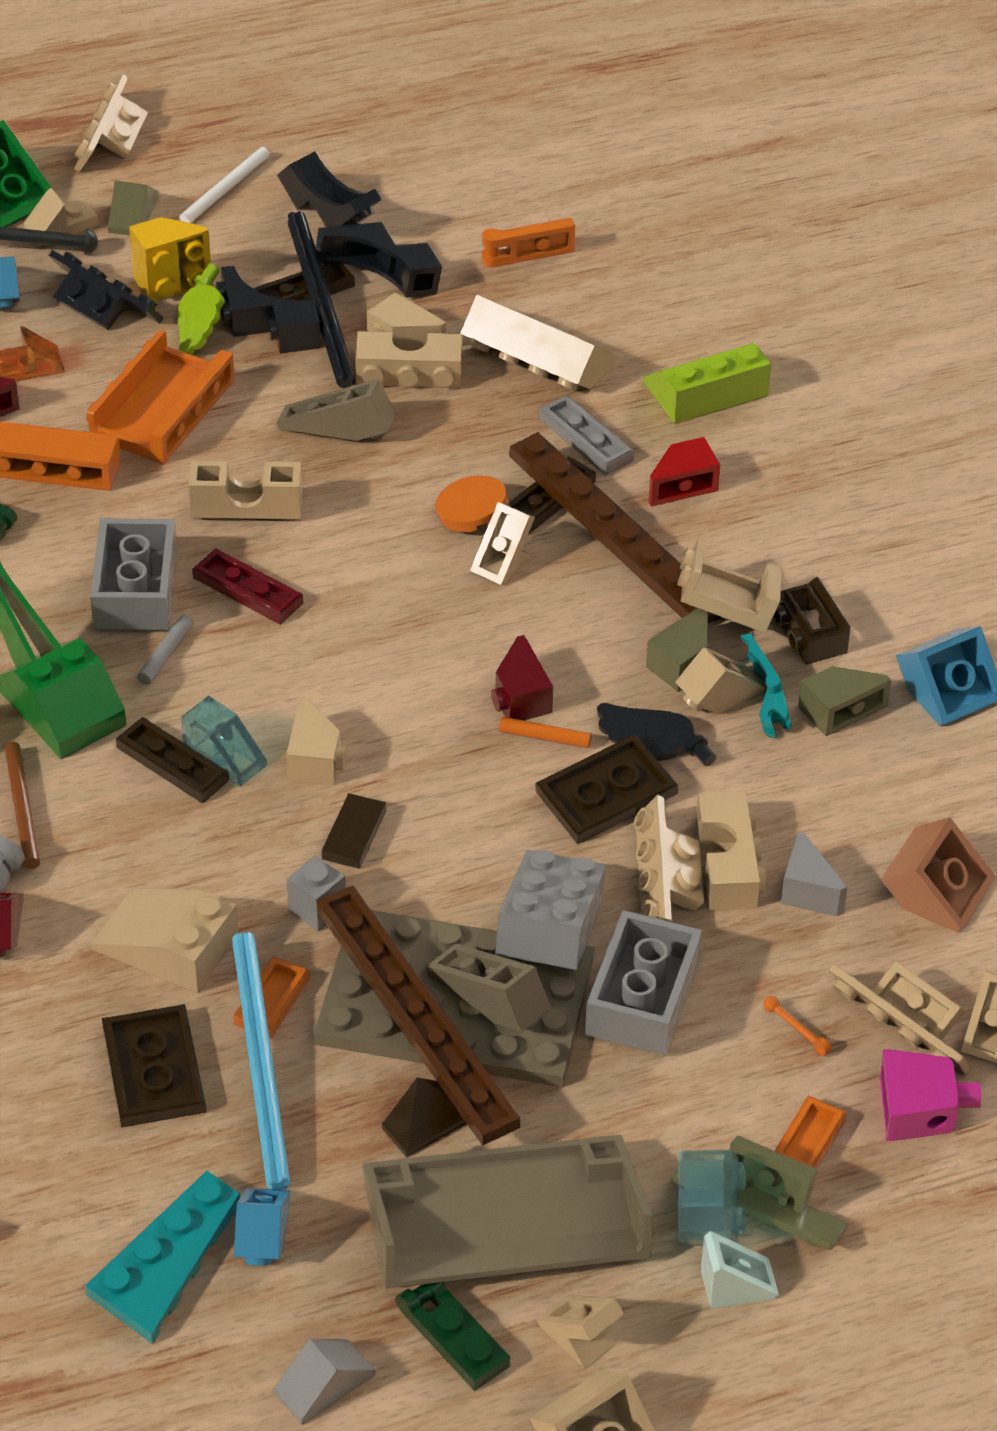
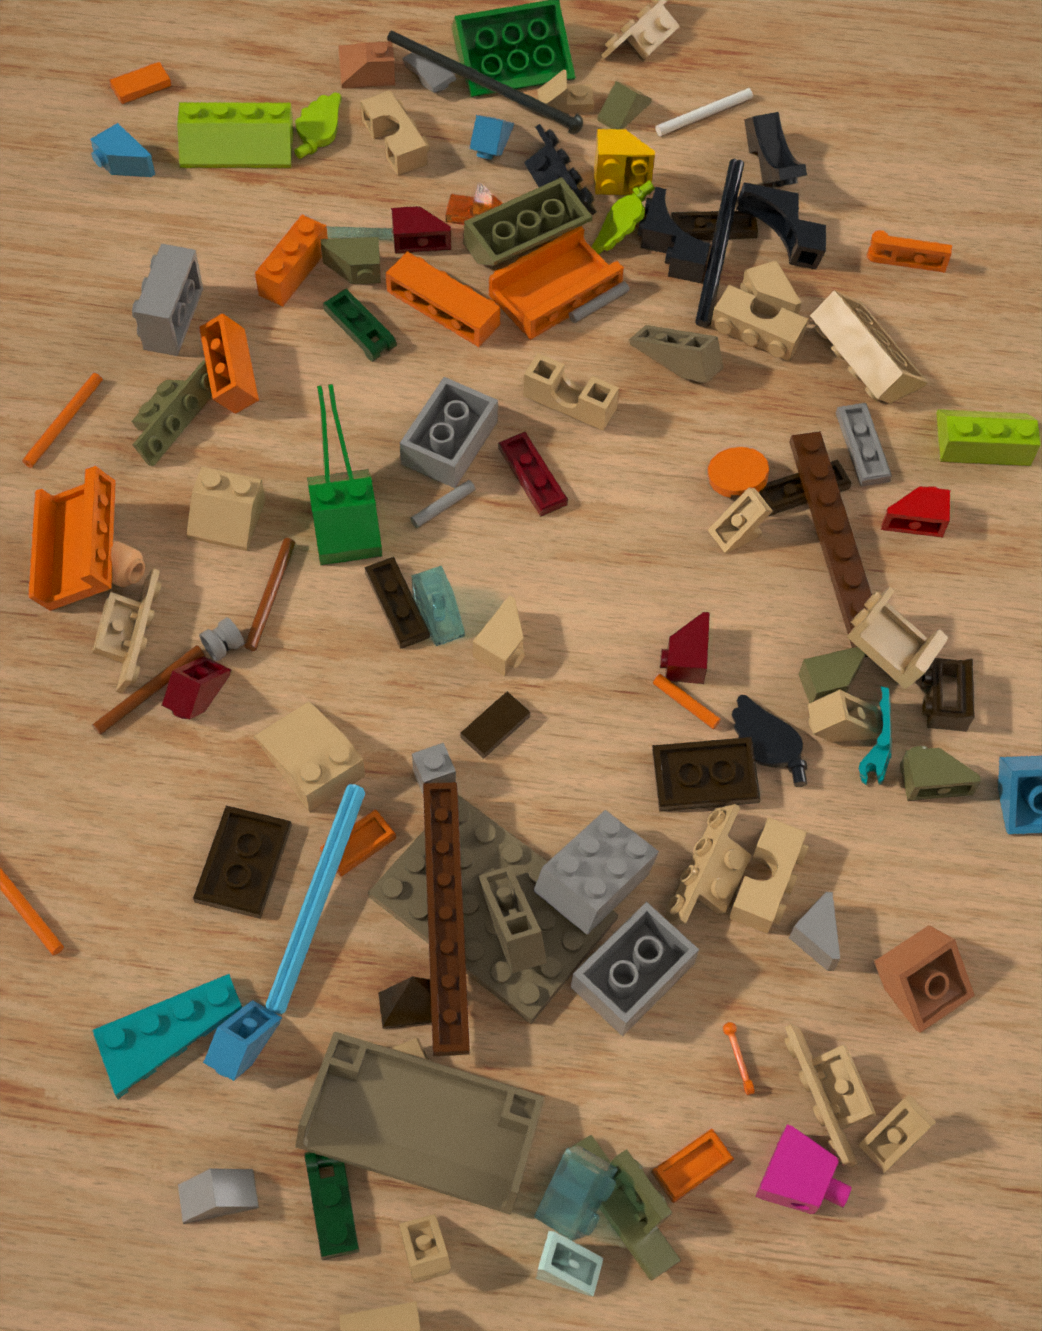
camera: 25 degrees right, 15 degrees up
none -> olive slope [463,177,592,266]
none -> light grey piece [569,281,630,323]

